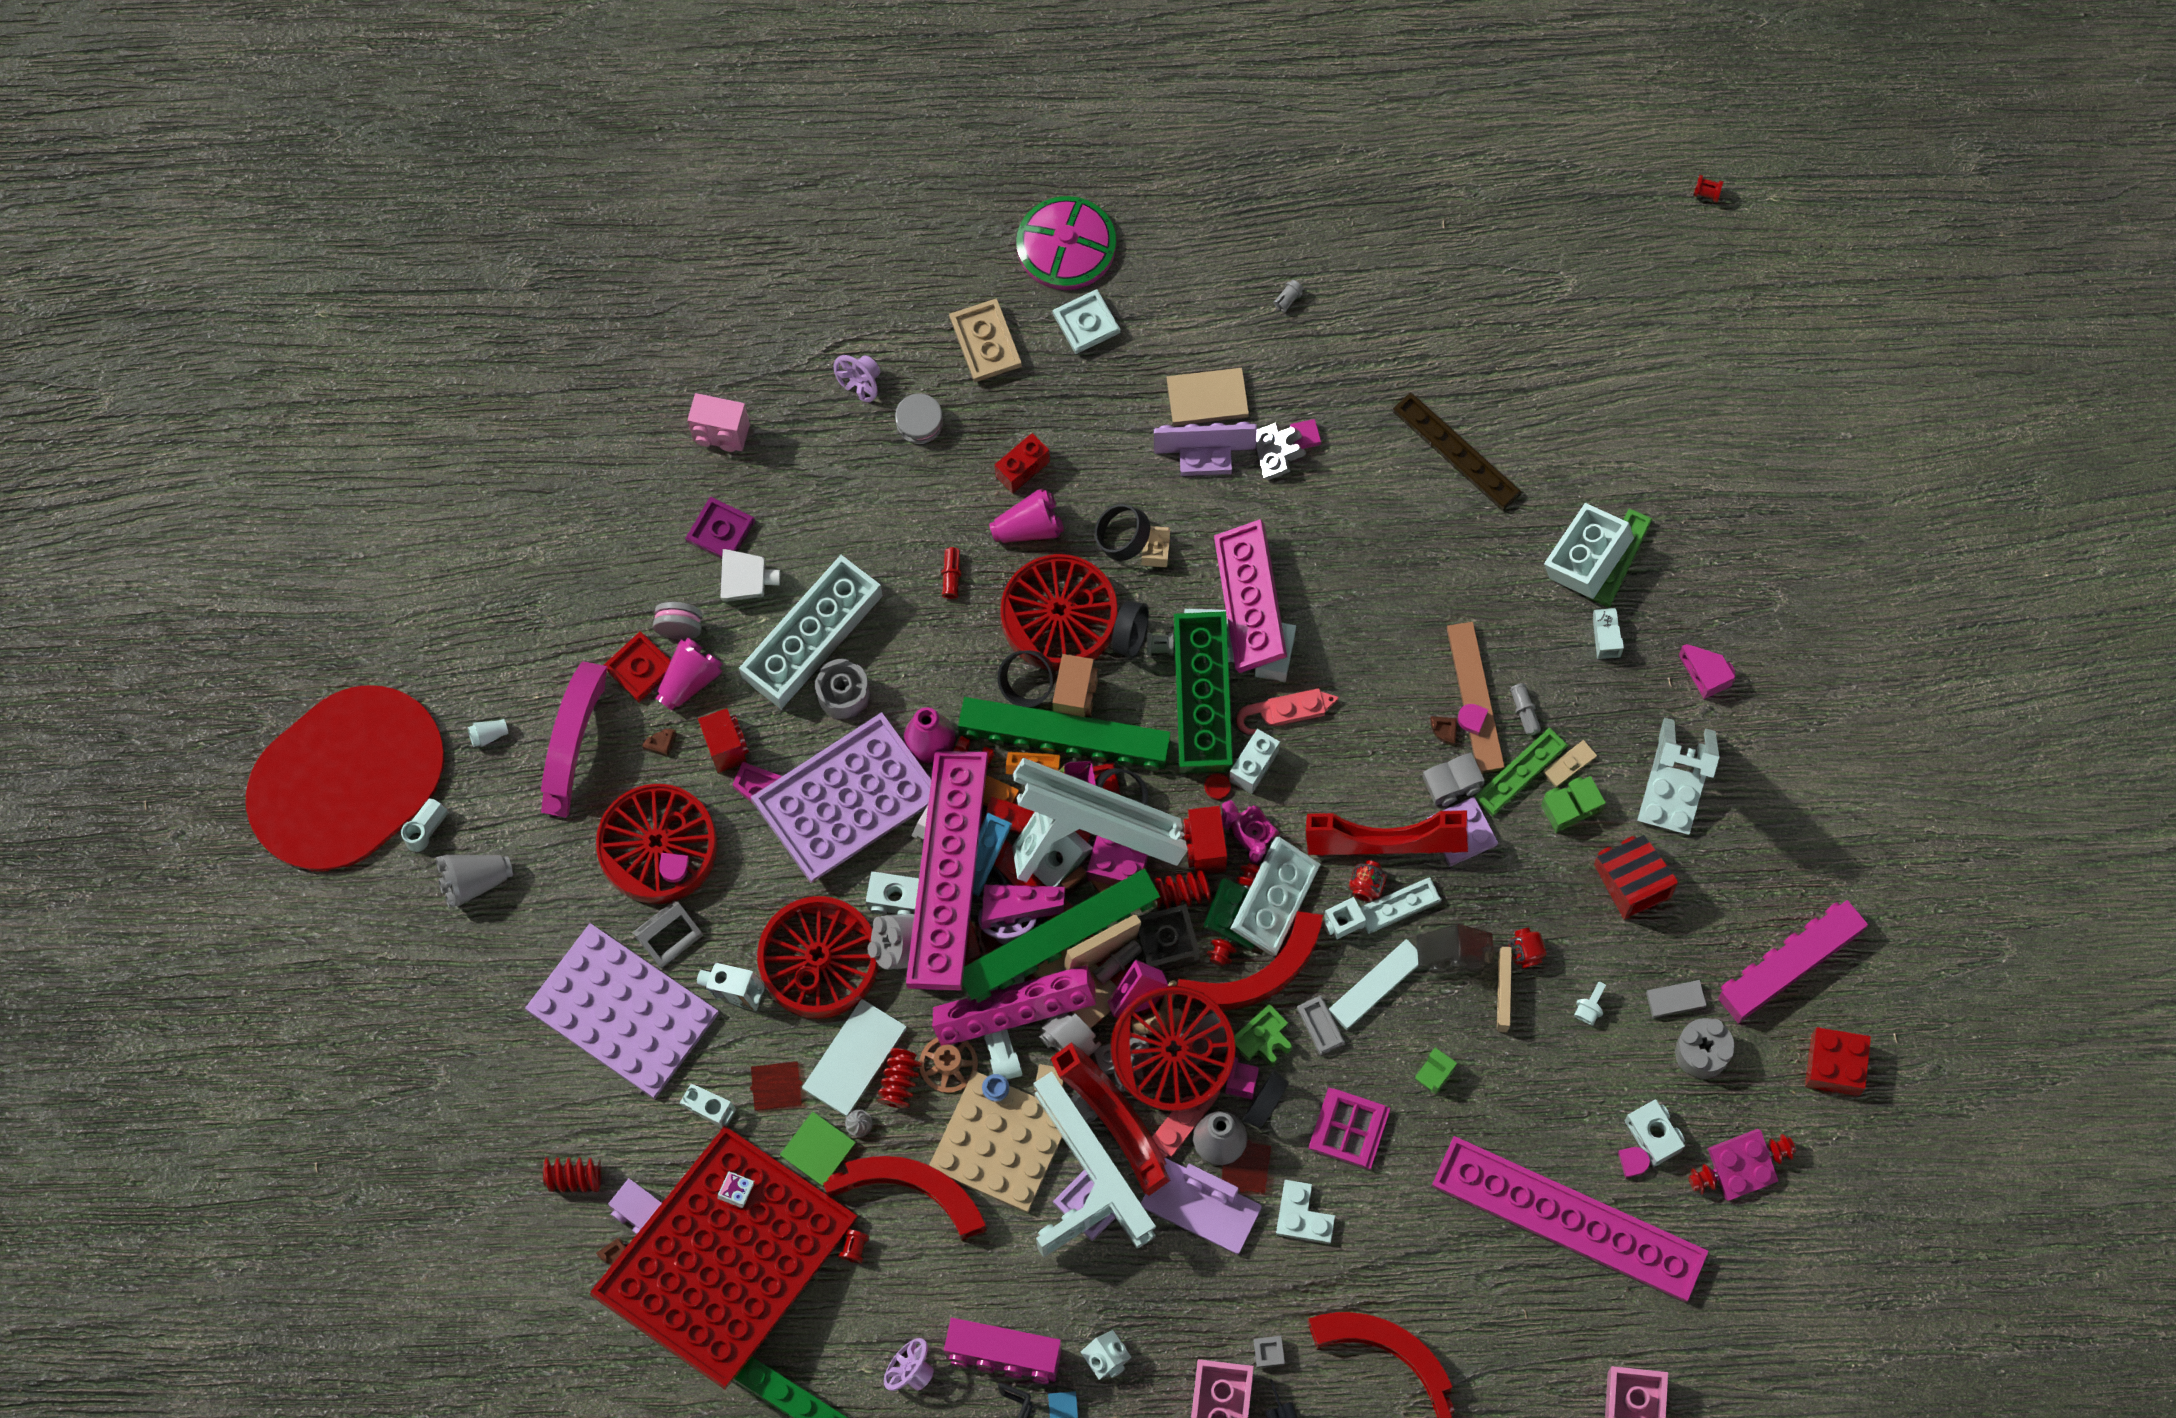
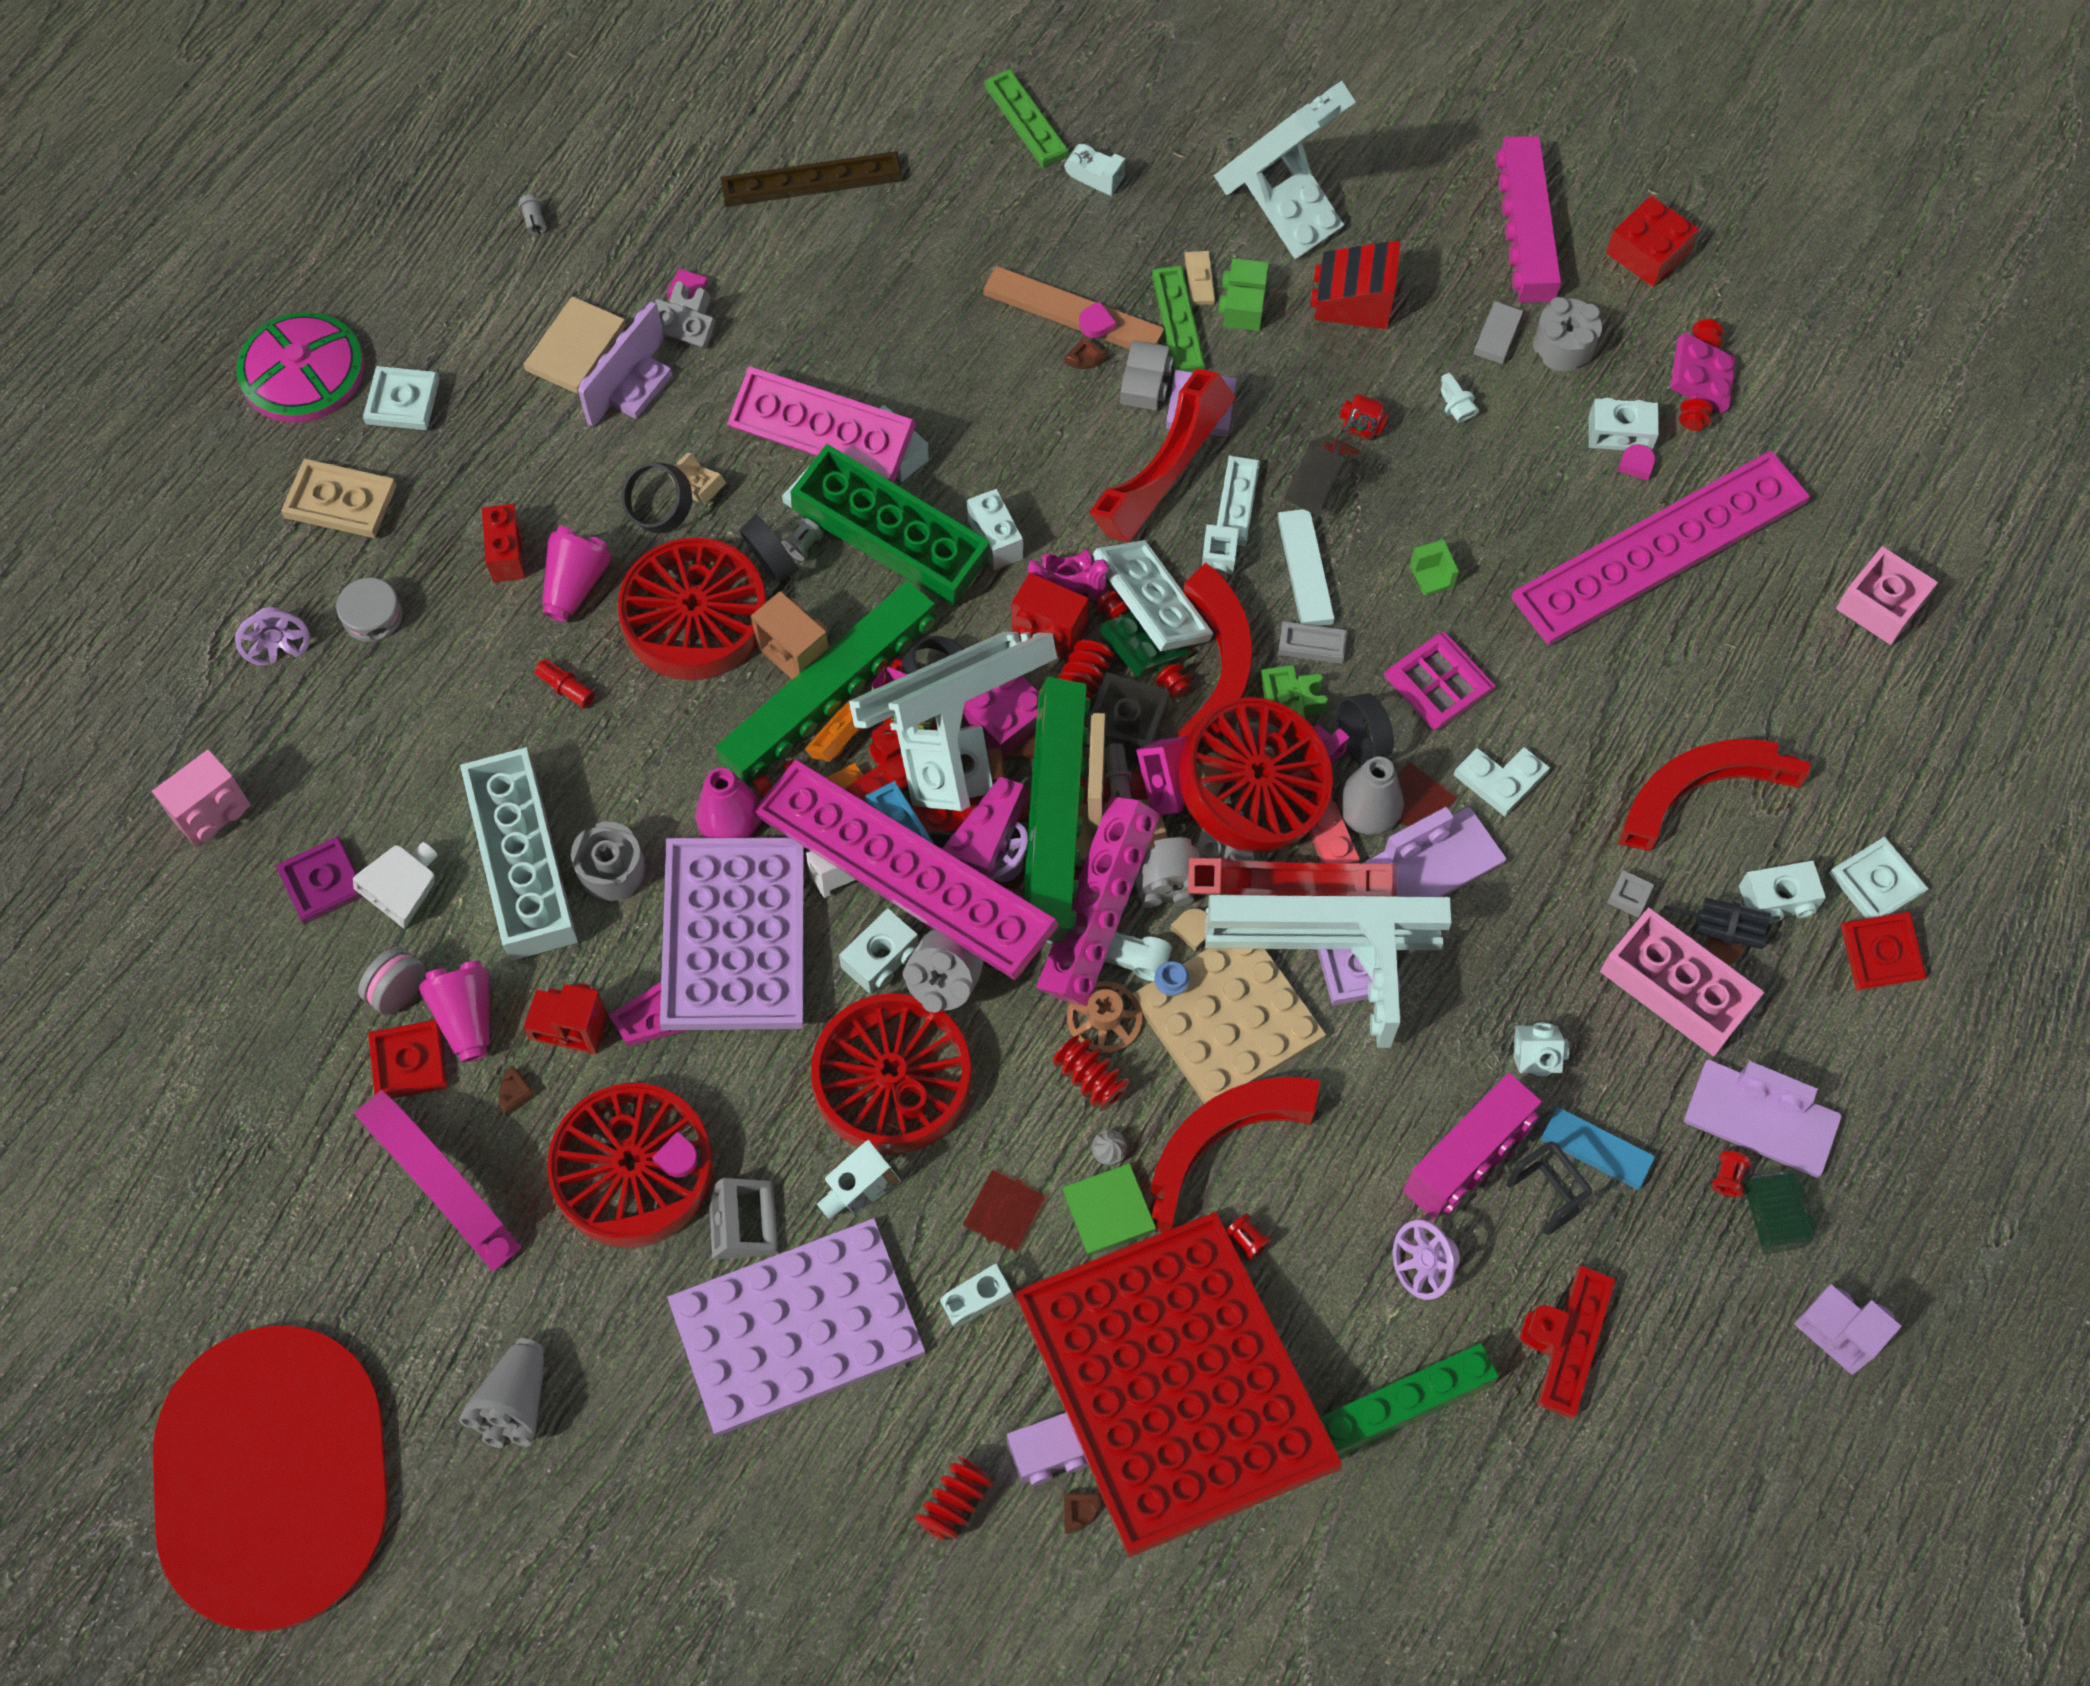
camera: 60 degrees left, 5 degrees down
light aqua piece [401,798,449,852] -> none
light aqua cone [467,719,508,747] -> none
tile [718,1171,754,1208] -> none
light aqua tile [802,999,907,1117] -> none
black tyre [997,650,1055,707] -> none
red piece [1204,773,1231,800] -> none
coral plate [1236,688,1338,735] -> none
red head [1349,860,1387,902] -> none
tan tile [1497,947,1511,1032] -> none
light grey axle [1510,683,1541,736] -> none
light aqua brick [1544,503,1634,599] -> none
dark pink slope [1679,644,1736,699] -> none

